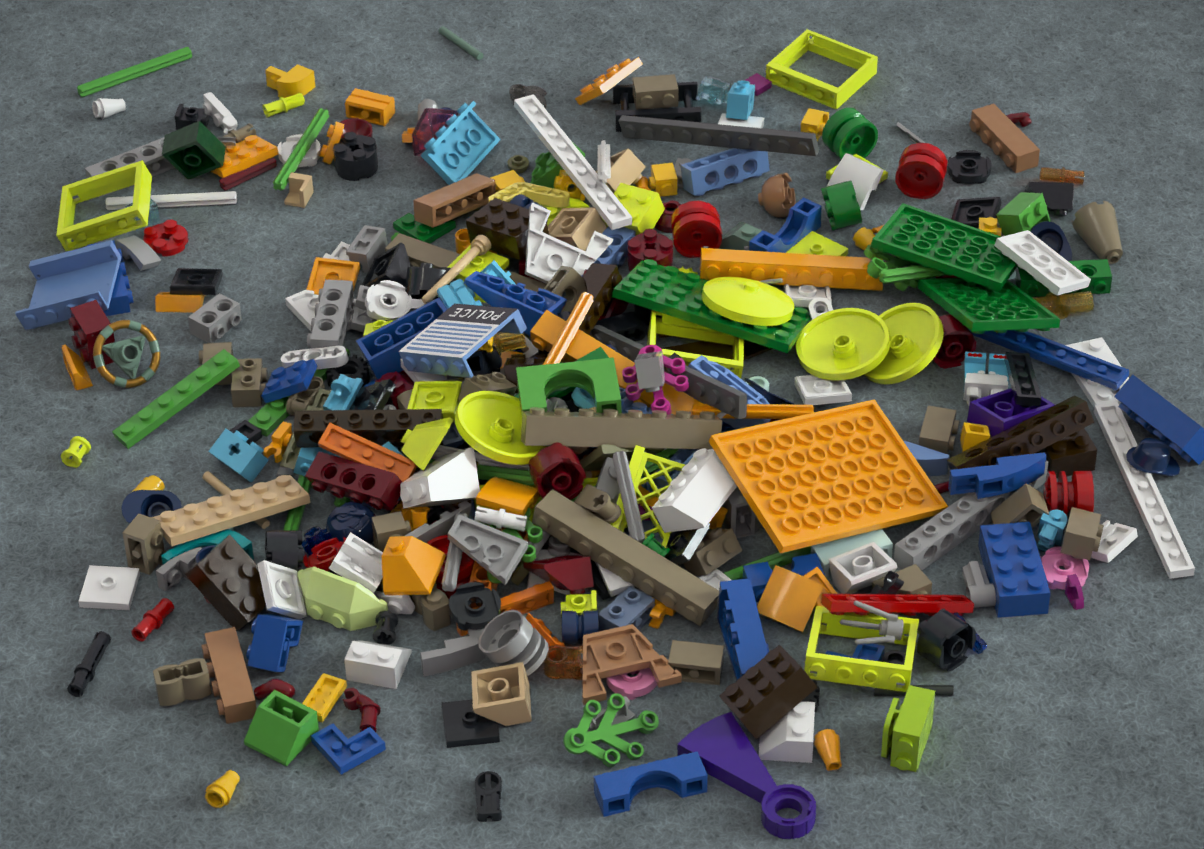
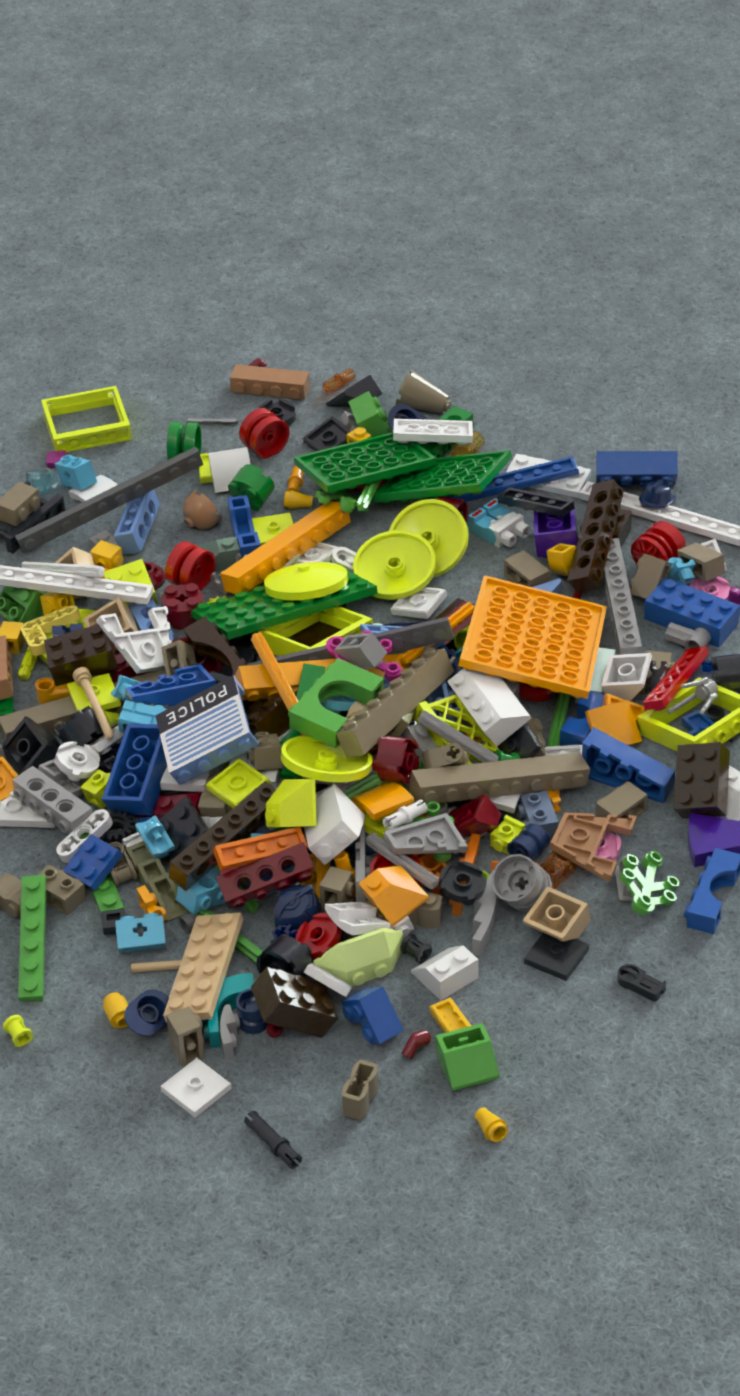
camera: 50 degrees left, 0 degrees up
red pin [131,598,174,642] -> none
medium nougat brick [201,627,257,724] -> none
blue plate [311,724,386,774] -> none
dark red piece [342,688,381,732] -> none
yellow brick [801,108,829,141] -> none
blue slope [948,453,1046,499] -> none

